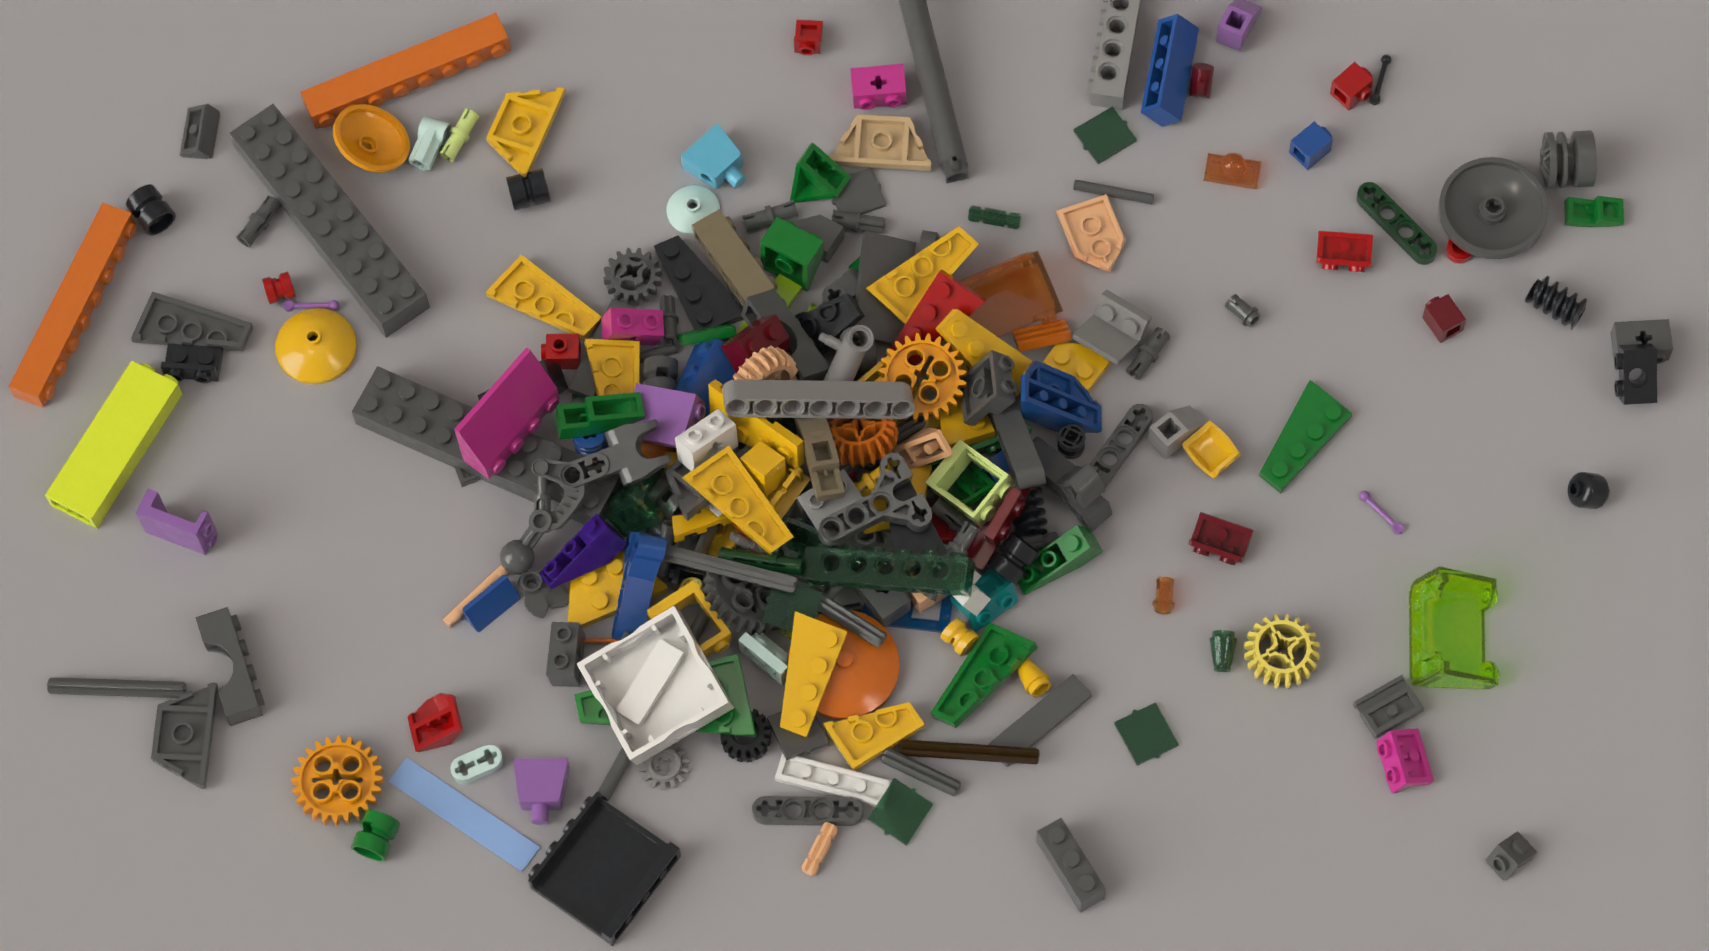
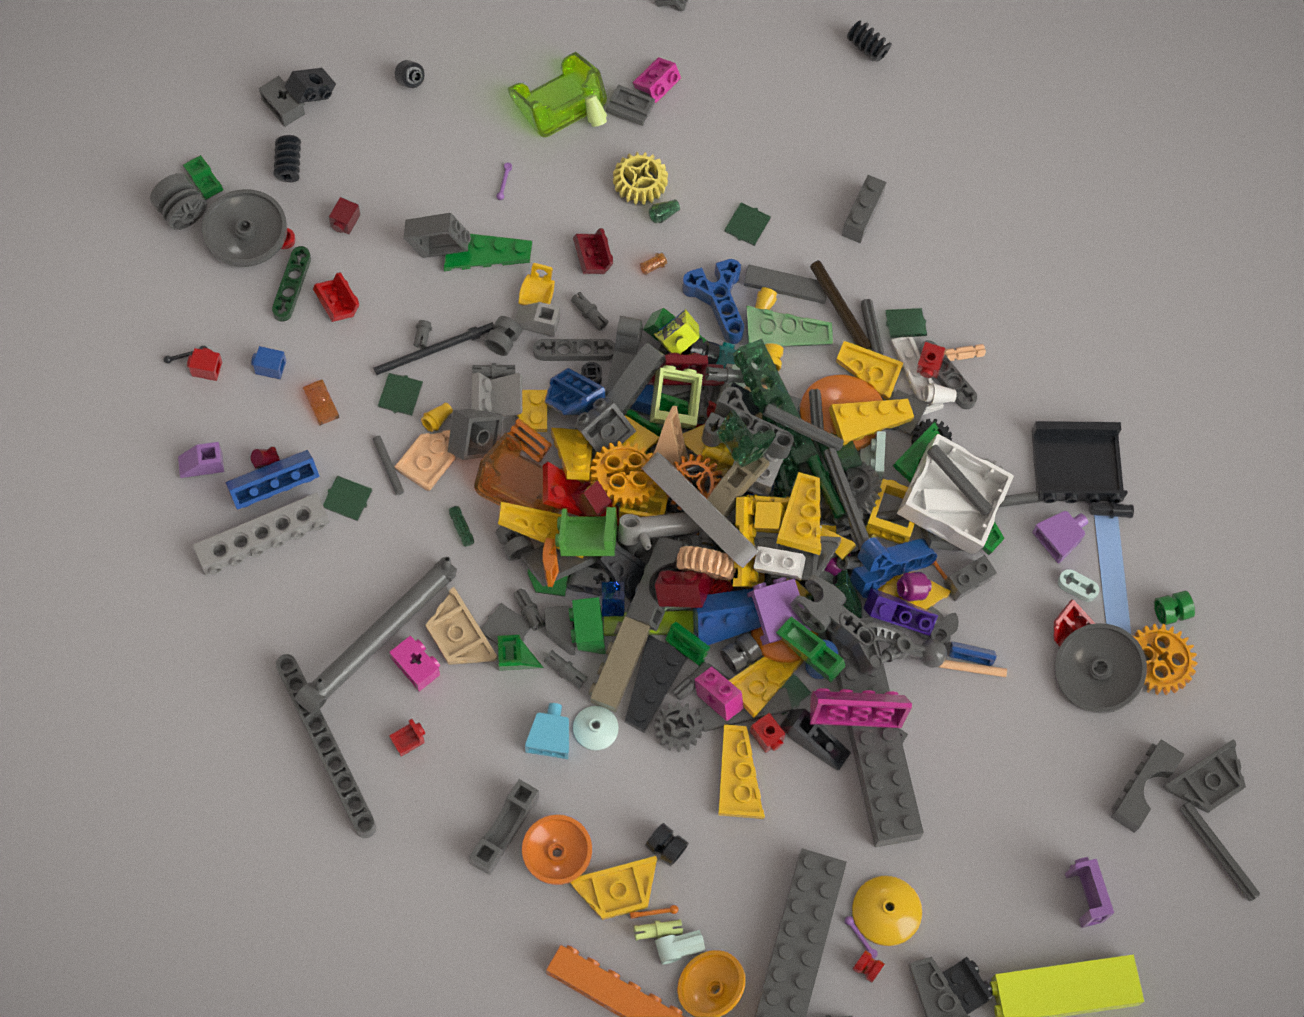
camera: 135 degrees left, 0 degrees up
none -> black bar [373,322,494,376]
none -> clear green piece [378,373,423,416]
none -> dark grey window [403,213,471,258]
none -> yellow cone [421,402,453,432]
none -> dark grey slope [447,409,504,460]
none -> dark grey arch [469,779,539,875]
none -> dark grey wheel [484,316,522,356]
none -> orange dish [522,815,592,885]
none -> orange slope [543,538,559,587]
none -> bright green panel [555,507,618,556]
none -> dark grey pin [571,292,609,331]
none -> dark red brick [571,480,612,517]
none -> yellowish green cone [585,94,607,127]
none -> clear blue brick [601,582,625,617]
none -> orange hinge [630,905,679,919]
none -> neon yellow torso [654,309,699,354]
none -> blue beam [682,259,744,344]
none -> clear green bracket [717,409,776,468]
none -> dark grey axle [763,404,844,451]
none -> magenta head [897,572,932,602]
none -> red brick [917,342,946,378]
none -> white cone [923,383,956,404]
none -> dark grey axle [927,444,993,515]
none -> dark grey dish [1055,623,1147,713]
none -> black axle [1089,501,1134,519]

